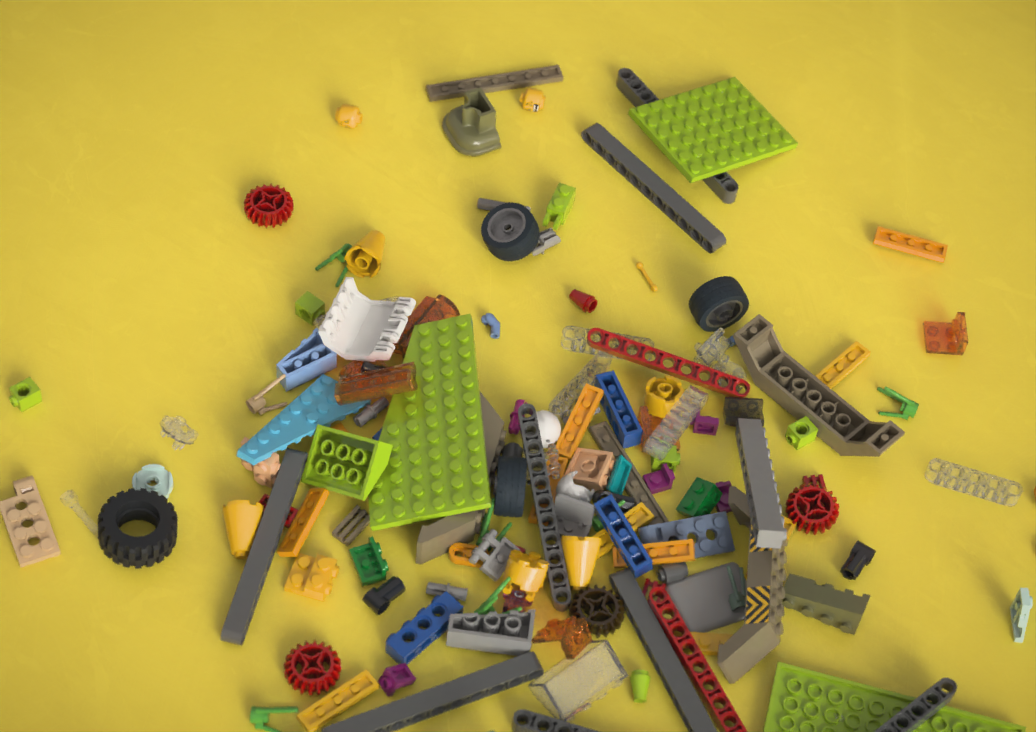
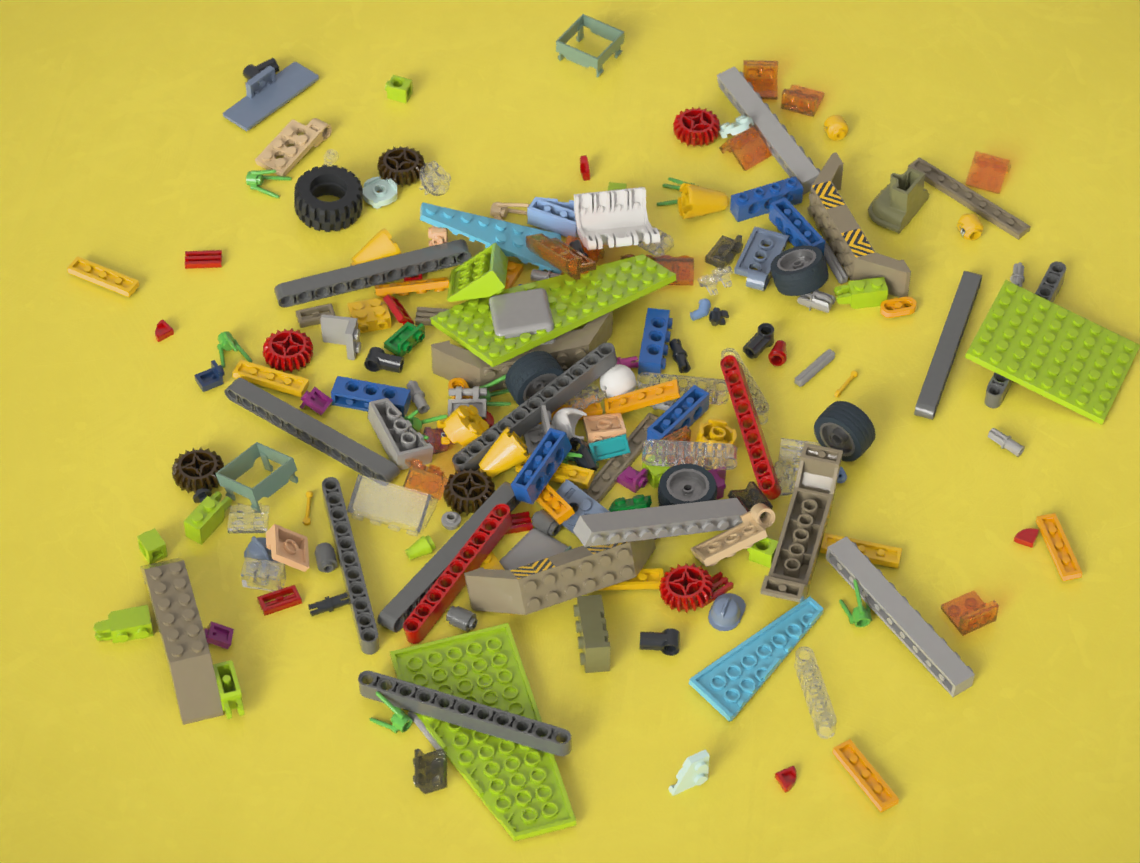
camera: 65 degrees right, 5 degrees down
none -> red tile [185,250,222,269]
none -> bright green plant [246,169,292,198]
none -> dark tan tile [295,303,336,328]
none -> light grey bracket [320,314,361,360]
none -> dark brown gear [377,145,425,187]
none -> red tile [383,294,414,325]
none -> light grey plate [441,511,461,530]
none -> dark grey brick [446,606,478,632]
none -> light grey piece [489,288,572,345]
none -> sand green piece [556,14,624,77]
none -> red tile [580,155,590,181]
none -> blue brick [638,308,673,377]
none -> wheel [658,463,717,506]
none -> black pin [669,338,691,373]
none -> medium azure wing [689,596,824,722]
none -> tan hinge [690,503,776,567]
none -> clear plate [697,266,733,296]
none -> clear smoke bracket [705,235,743,270]
none -> sand blue piece [708,593,746,631]
none -> black plate [709,307,729,326]
none -> light grey brick [717,66,821,195]
none -> light aqua plate [719,115,754,138]
none -> clear orange bracket [719,126,772,171]
none -> blue brick [730,176,803,222]
none -> sand blue hinge [734,227,789,291]
none -> clear orange bracket [743,60,778,100]
none -> black piece [743,323,774,359]
none -> blue brick [769,197,825,255]
none -> clear orange bracket [781,85,824,117]
none -> light grey axle [794,349,835,387]
none -> dark tan slope [808,152,911,297]
none -> light grey brick [826,536,975,697]
none -> light orange plate [880,297,917,318]
none -> clear orange bracket [966,151,1011,194]
none -> light grey axle [988,428,1025,457]
none -> light grey axle [1010,262,1025,287]
none -> red tile [1013,528,1039,548]

